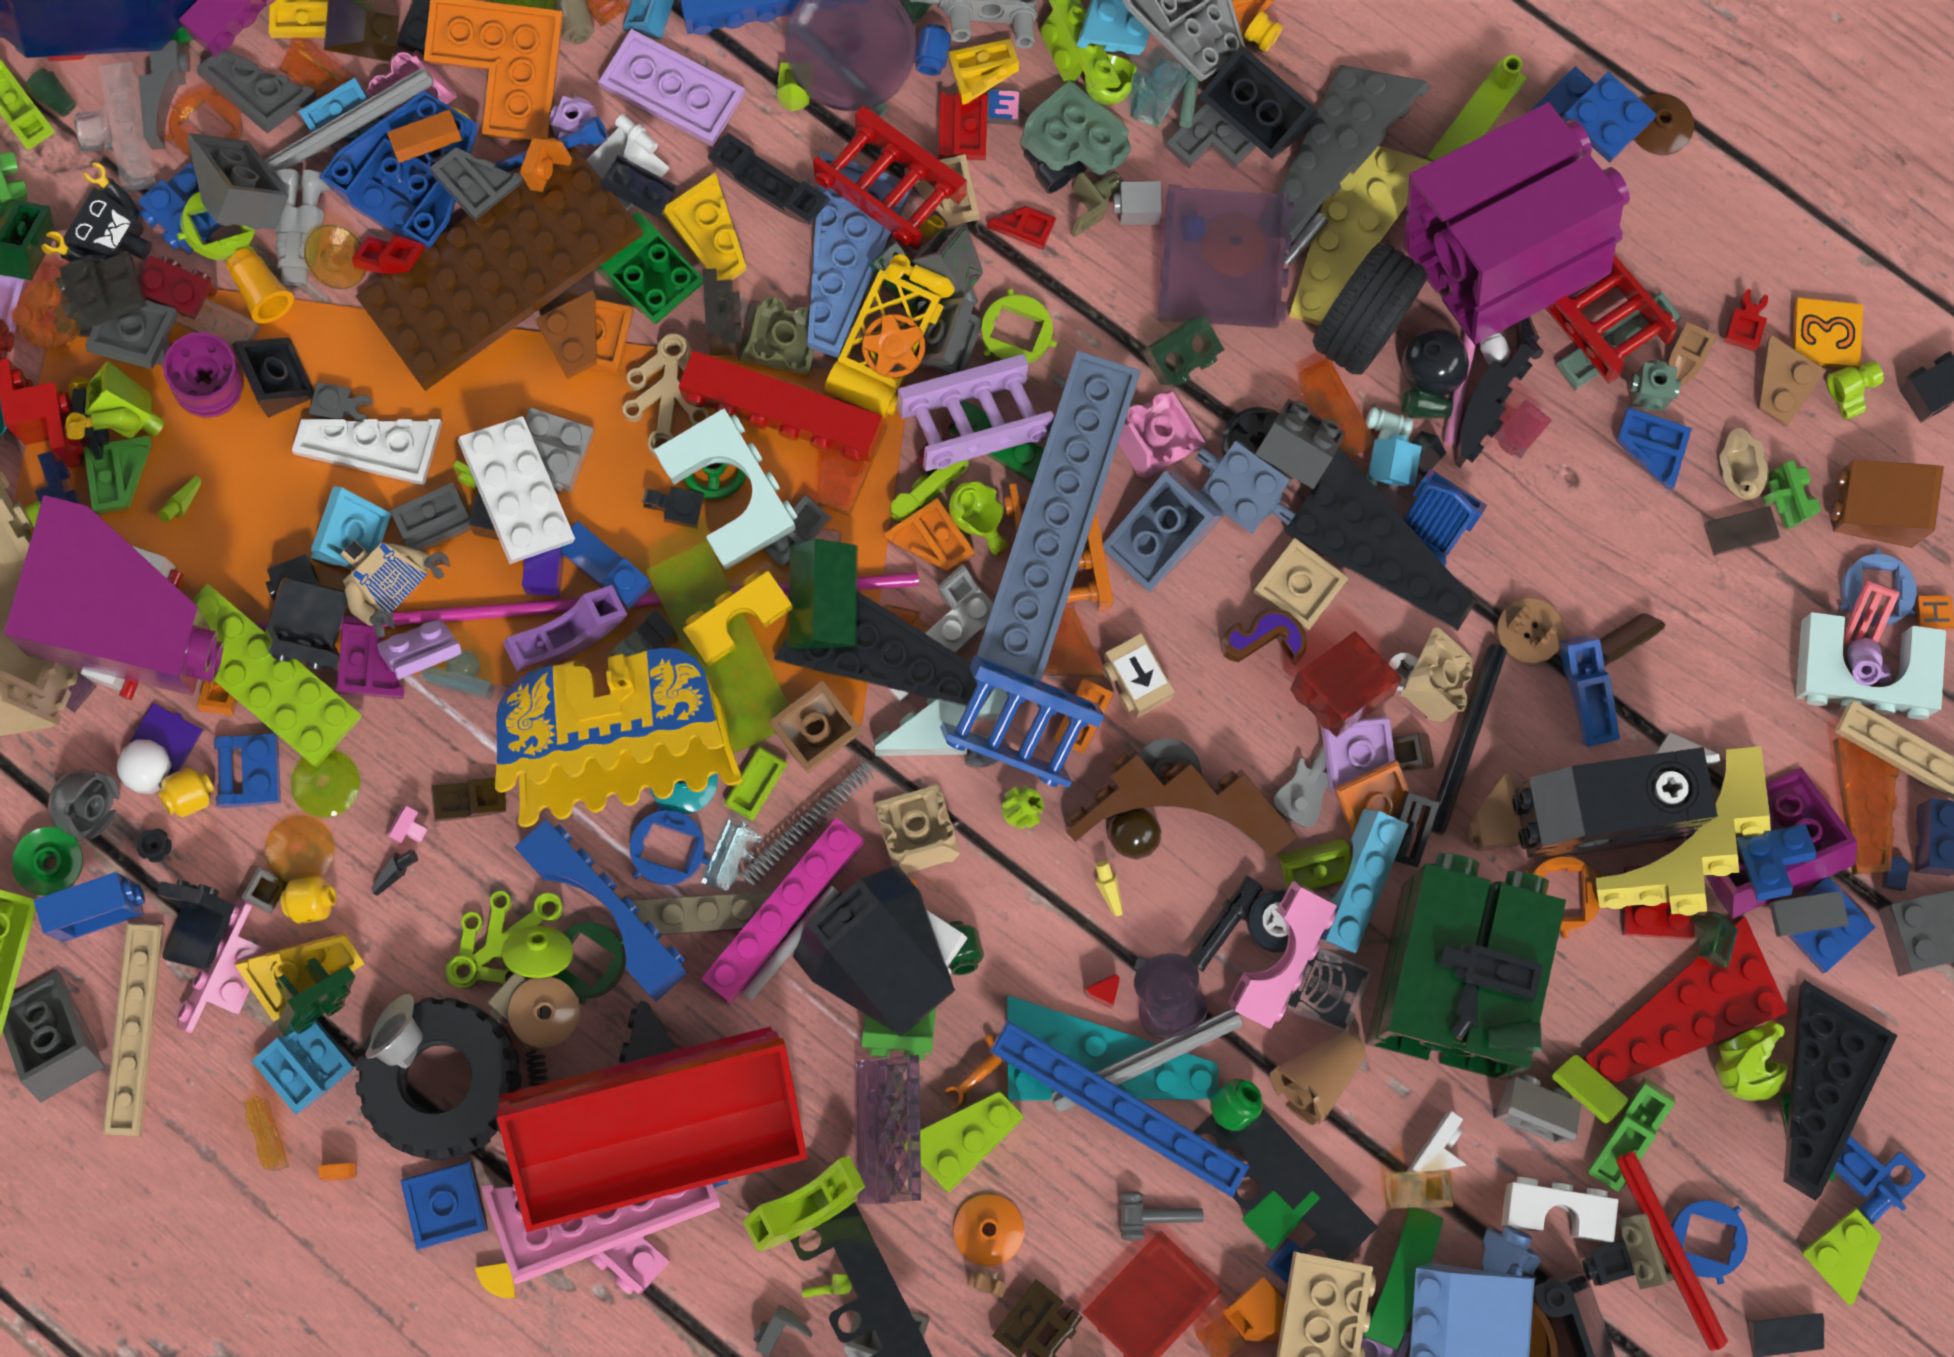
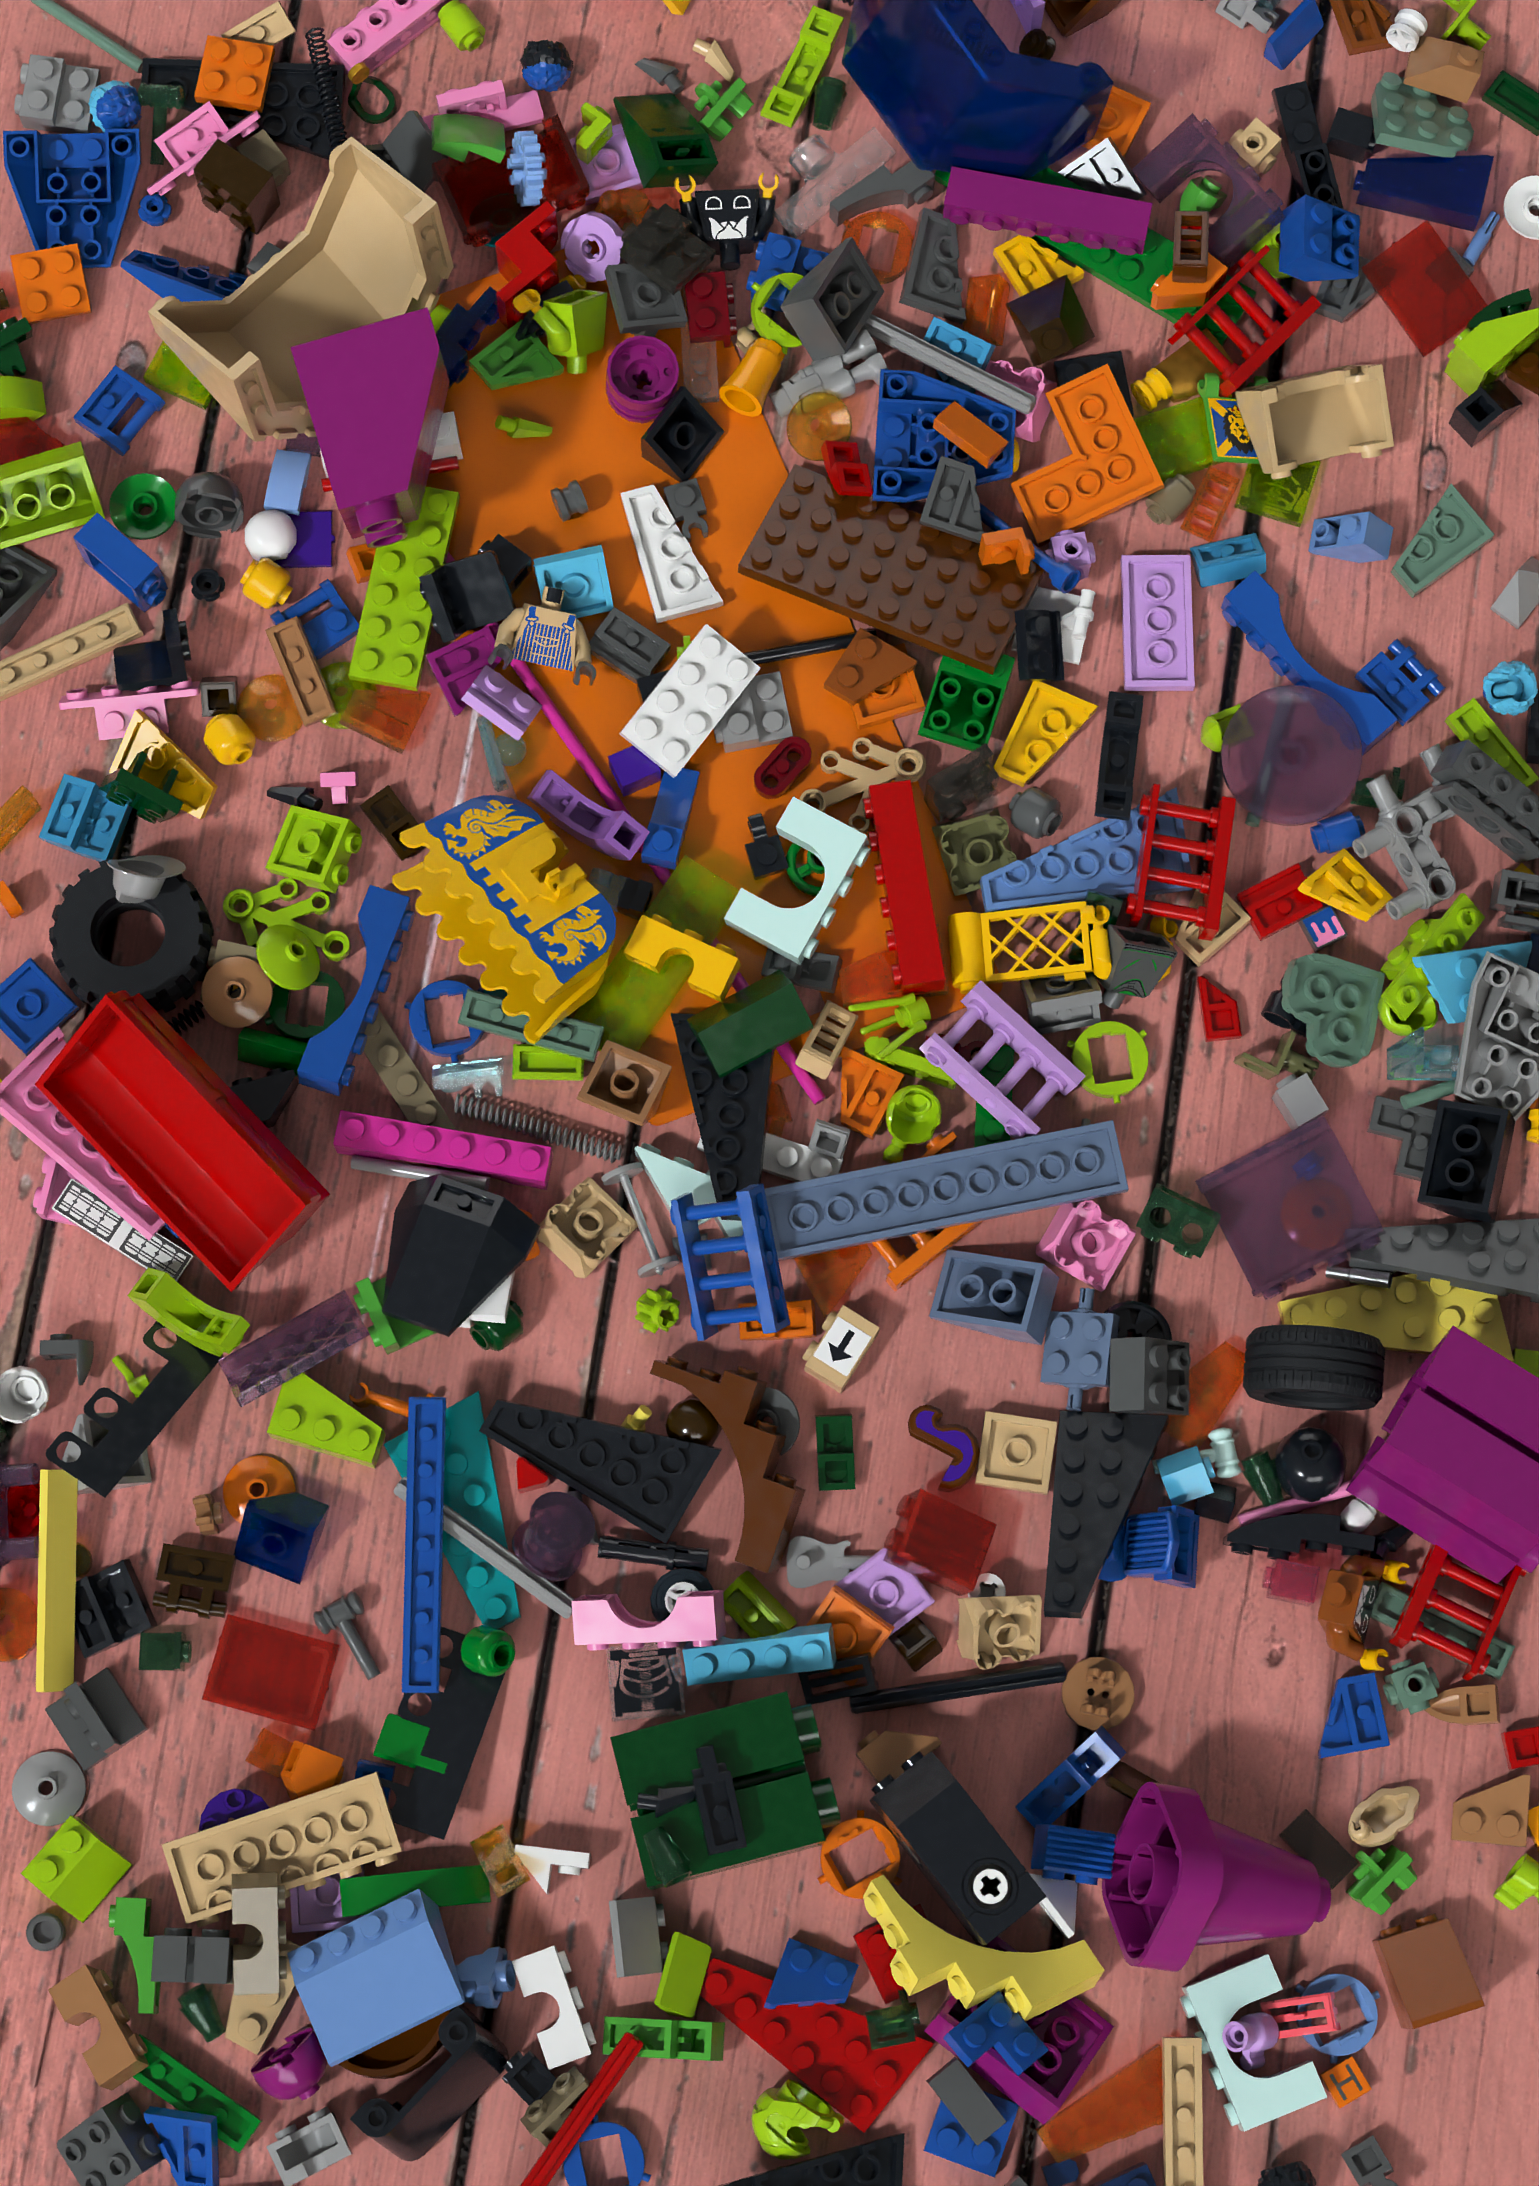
camera: 65 degrees right, 0 degrees up
orange wheel [862,314,925,378] -> none
medium nougat cone [1270,1032,1366,1125] -> none
none -> tile [52,1178,193,1281]
none -> clear blue slope [233,1492,330,1585]
none -> green slope [237,1027,308,1076]
none -> light blue slope [264,449,312,515]
none -> medium nougat tile [265,616,338,727]
none -> lime plate [265,805,362,893]
none -> clear orange wing [339,690,431,754]
none -> sand green tile [458,989,605,1063]
none -> black wing [479,1399,722,1544]
none -> dark grey wheel [550,480,589,522]
none -> lavender plate [560,211,629,282]
none -> axle [601,1162,679,1278]
none -> tan hand [735,308,767,353]
none -> black bar [743,629,877,665]
none -> dark red plate [754,736,812,799]
none -> blue wing [764,1938,859,2009]
none -> tan slope [795,1000,859,1079]
none -> dark green slope [815,1414,855,1491]
none -> lime plant [848,992,931,1060]
none -> dark grey head [1009,787,1063,839]
none -> blue brick [1031,1824,1116,1885]
none -> magenta cone [1102,1782,1331,1972]
none -> dark orange torso [1318,1555,1409,1671]

